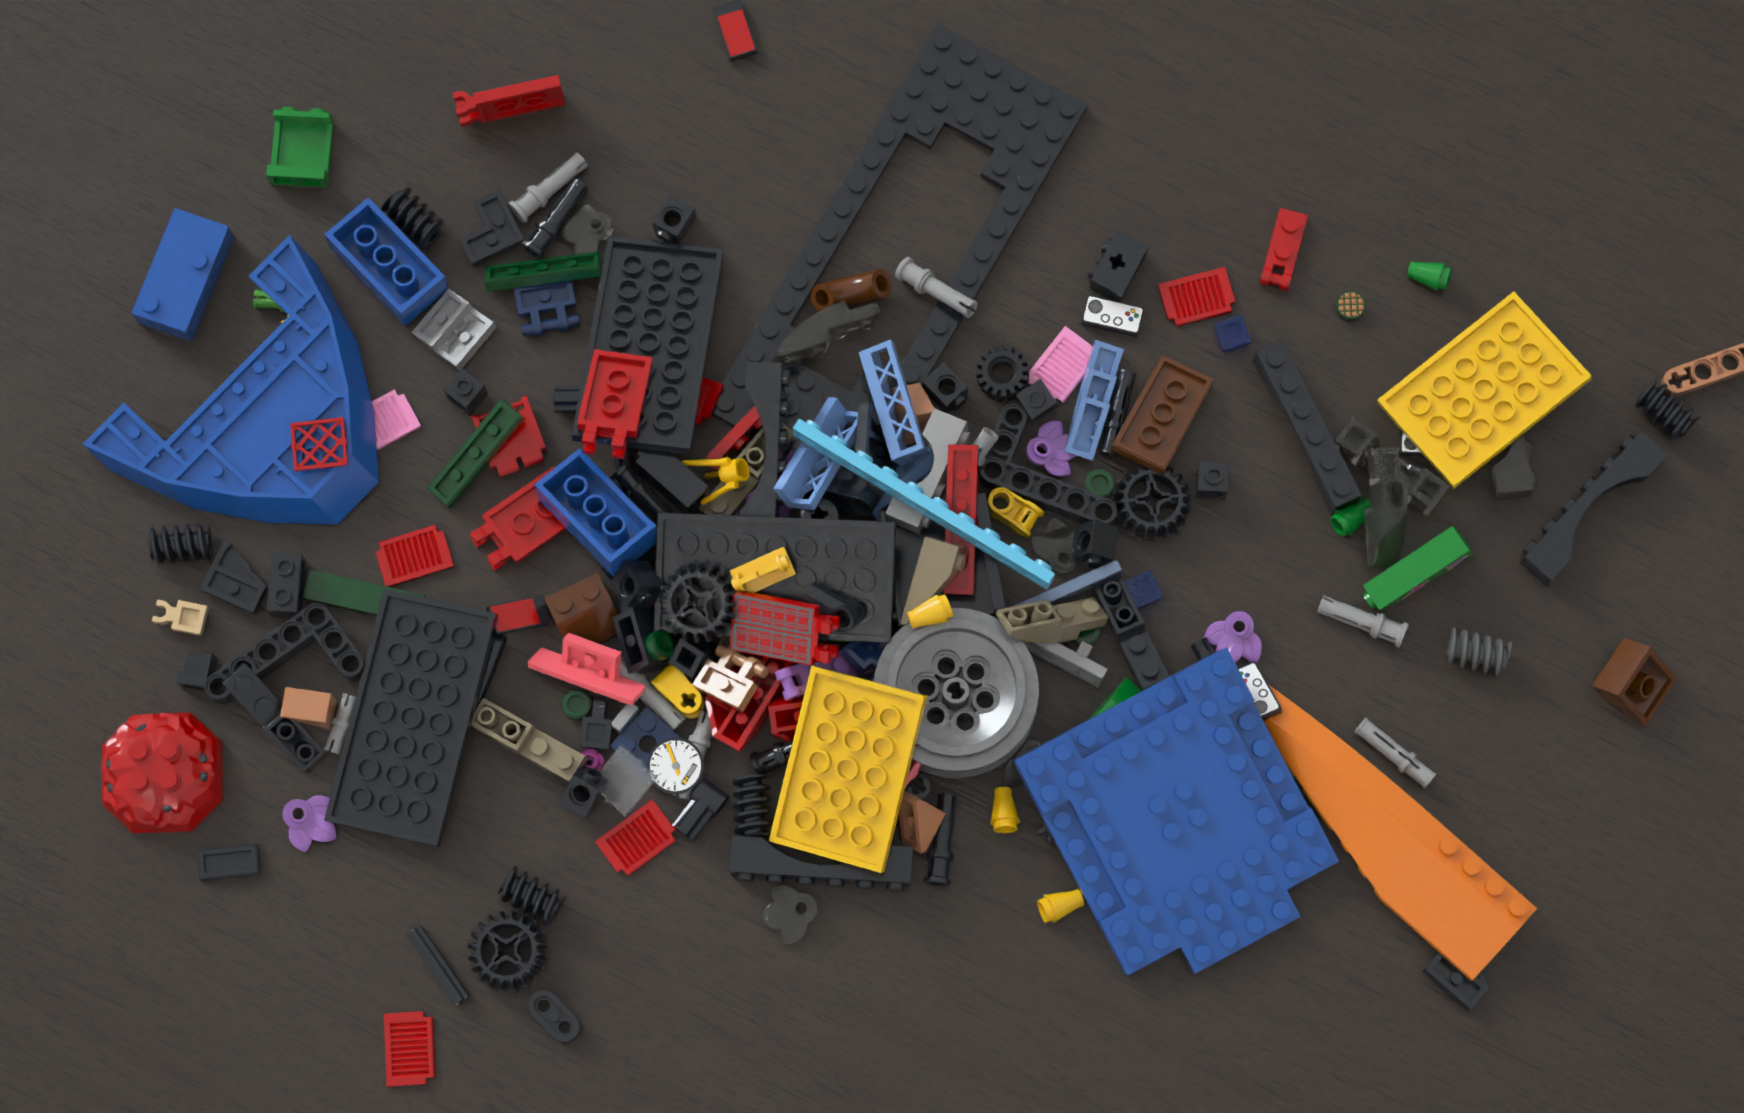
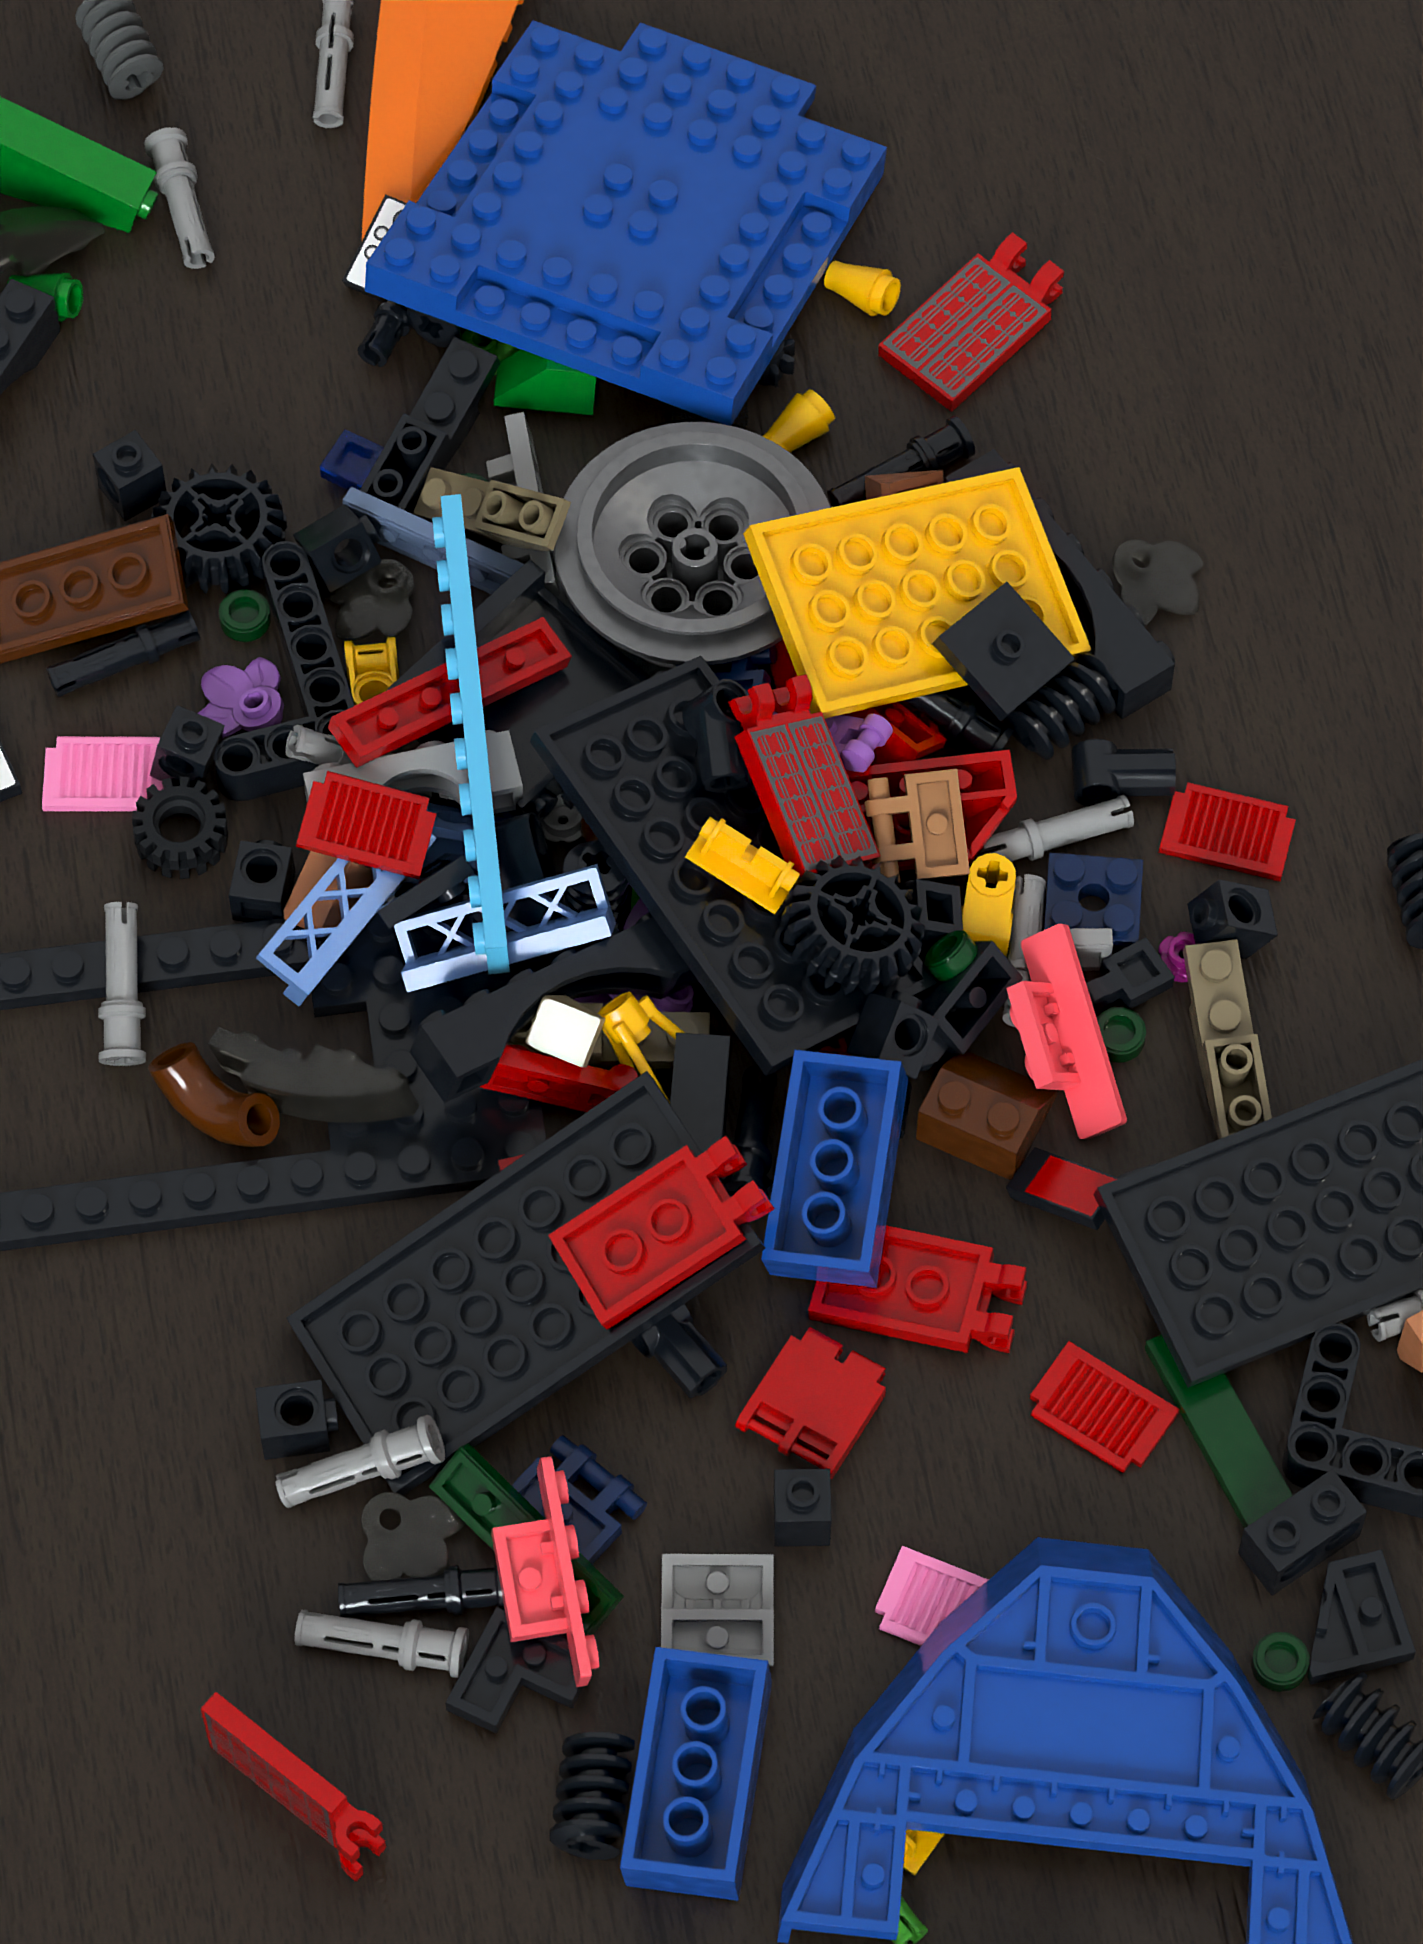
camera: 130 degrees left, 15 degrees down
red window [290,417,348,472] -> none
dark green tile [427,398,525,508] -> none
clear piece [599,745,657,816] -> none
white sticker [647,738,704,794] -> none
dark tan slope [900,537,966,625] -> none
yellow cone [906,594,953,629] -> none
medium blue slope [1064,340,1124,461] -> none
medium lavender plate [1204,611,1262,663] -> none
none -> light grey pin [276,1414,445,1508]
none -> red window [296,771,437,879]
none -> coral bracket [491,1456,599,1687]
none -> slope [525,995,605,1067]
none -> red tile [878,232,1064,412]
none -> black plate [932,582,1075,721]
none -> dark green tile [1251,1632,1309,1692]

